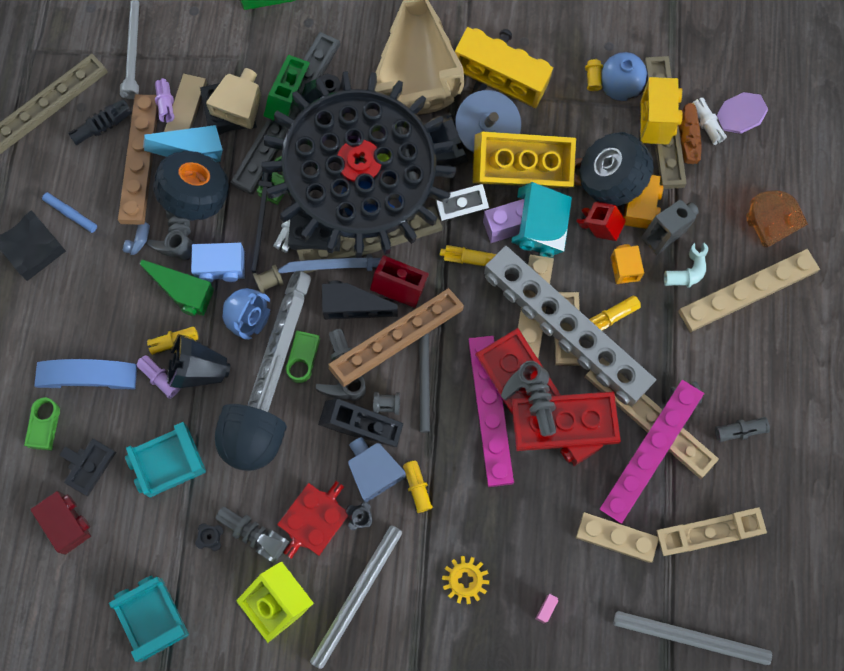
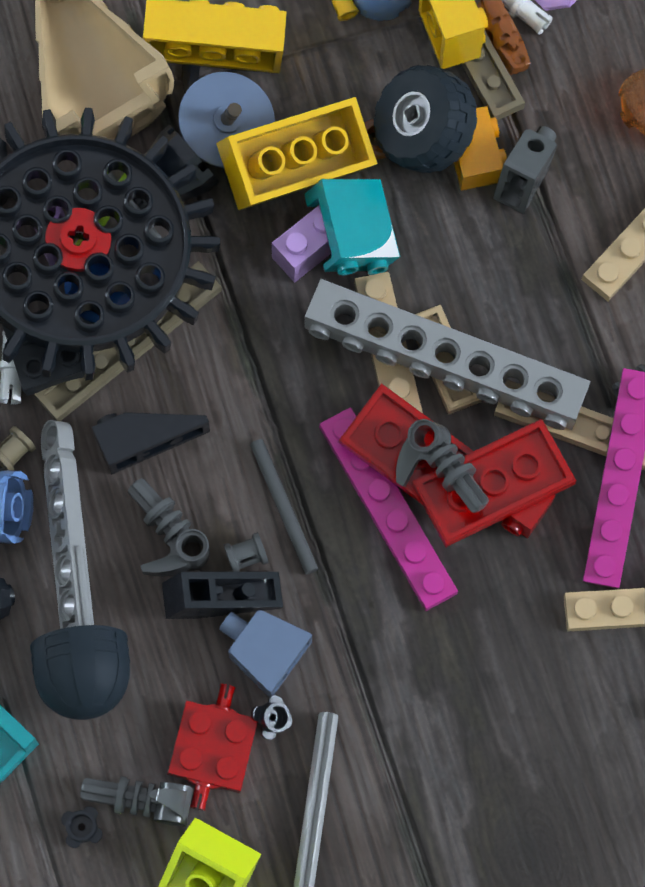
camera: 25 degrees left, 0 degrees up
sand blue sword [278,254,381,273] -> none
bright green piece [286,331,320,383] -> none
medium nougat plate [329,288,464,387] -> none
dark red brick [370,255,429,308] -> none
yellow axle [403,461,433,513] -> none
white brick [435,184,489,221] -> none
yellow piece [440,245,496,266] -> none
yellow gear [442,556,489,604] -> none
bright pink tile [535,594,559,624] -> none
red brick [576,202,626,241] -> none
yellow piece [589,296,641,331] -> none
light orange brick [610,244,644,284] -> none
light aqua piece [664,243,708,288] -> none

